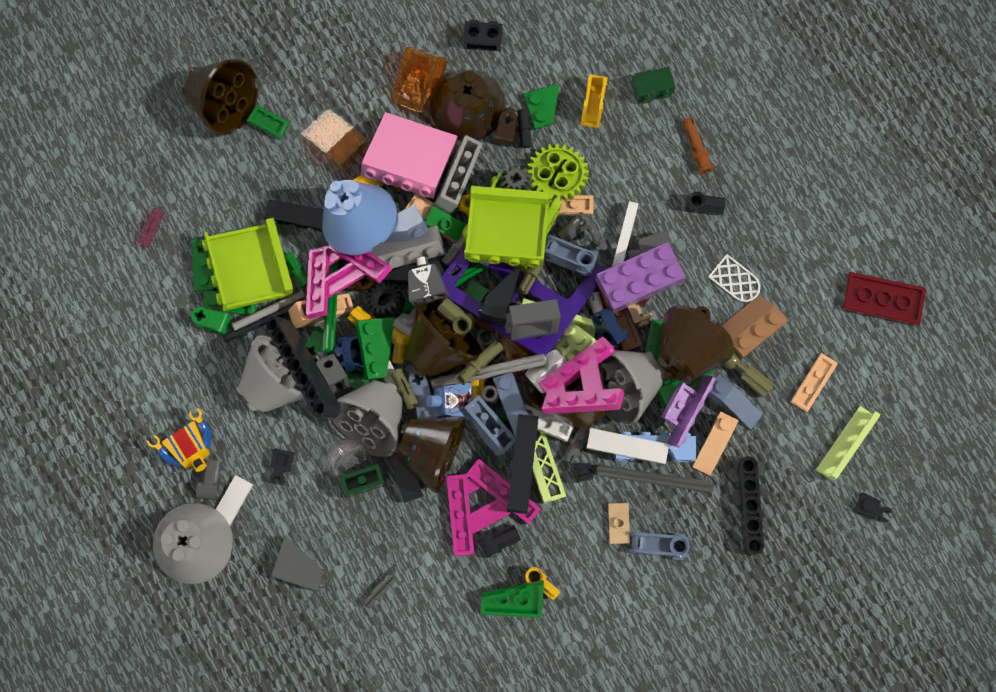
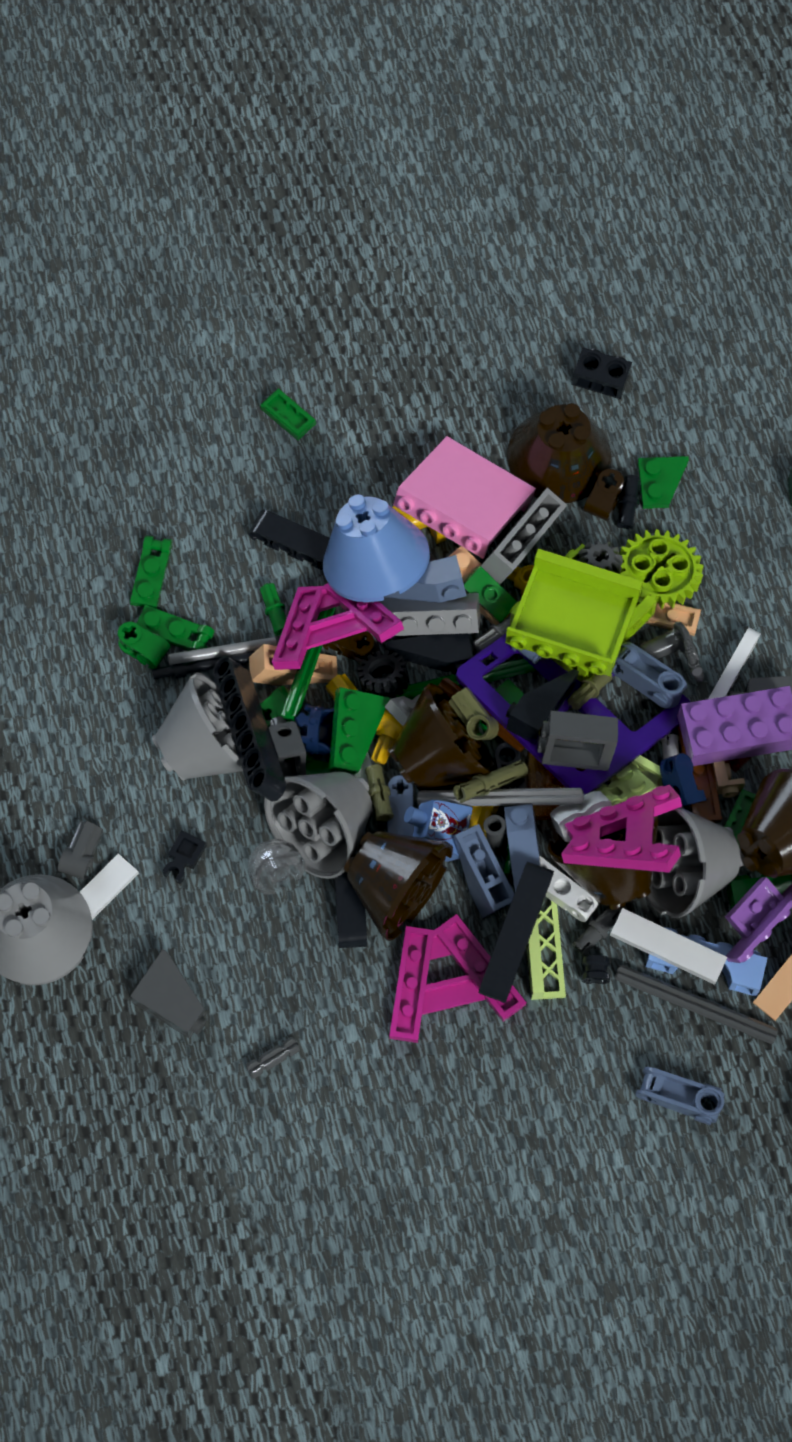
camera: 15 degrees right, 10 degrees down
clear pink pin [138,208,165,248] -> none
torso [147,408,212,472] -> none
dark brown cone [182,59,258,135] -> none
lime panel [201,218,293,311] -> none
clear orange slope [301,108,368,172] -> none
dark green brick [340,464,386,498] -> none
clear orange slope [390,46,448,113] -> none
dark grey torso [408,257,450,306] -> none
black piece [478,525,521,558] -> none
green wing [481,580,544,618] -> none
yellow axle [525,567,560,600] -> none
yellow piece [580,74,608,128] -> none
tan plate [608,503,630,544] -> none

